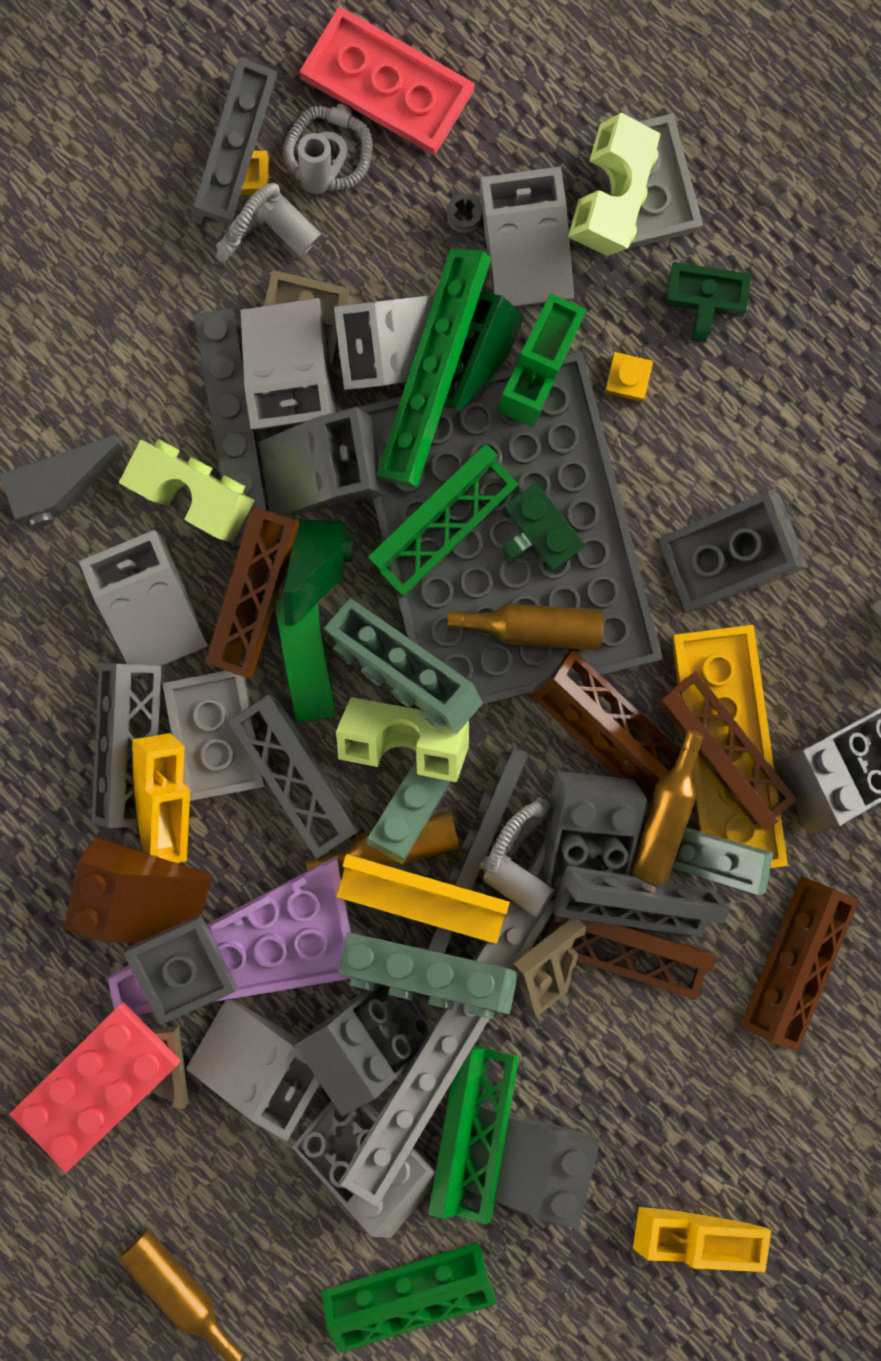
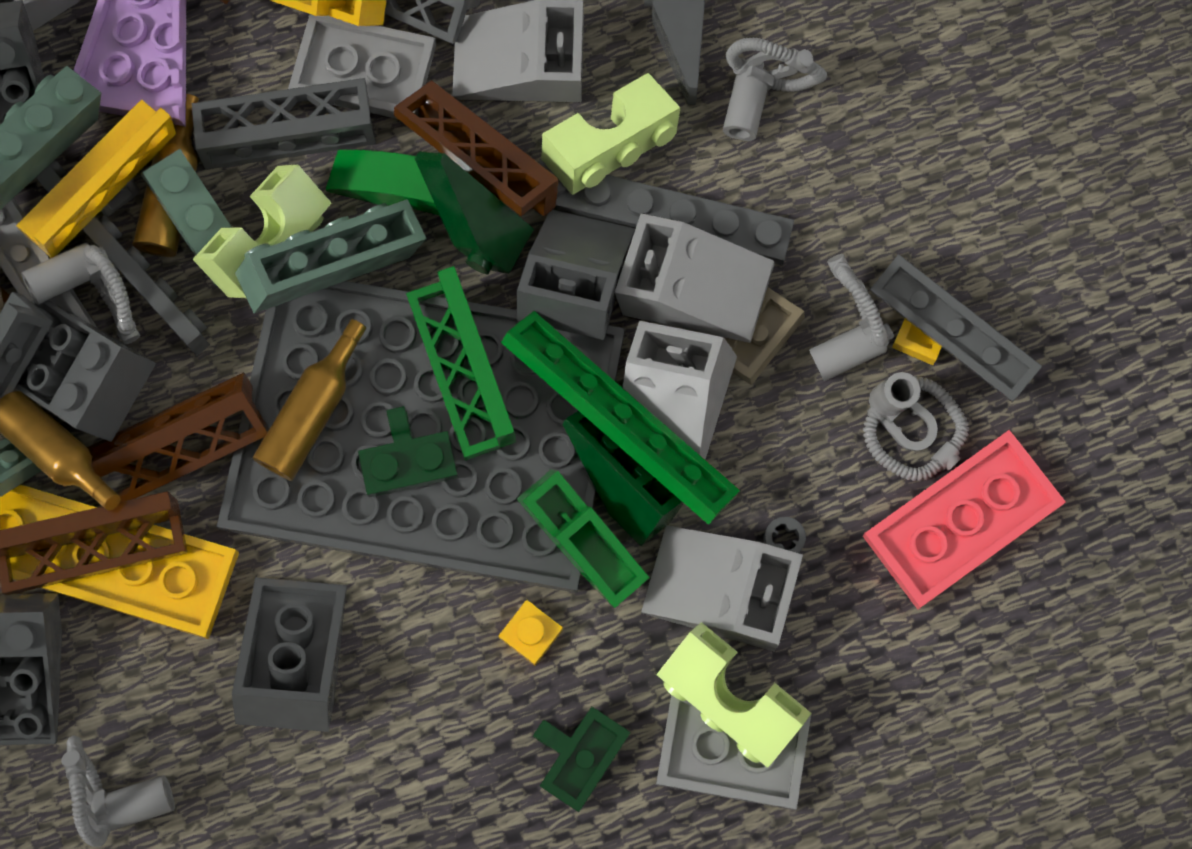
camera: 115 degrees right, 10 degrees down
none -> light grey piece [723,37,827,141]

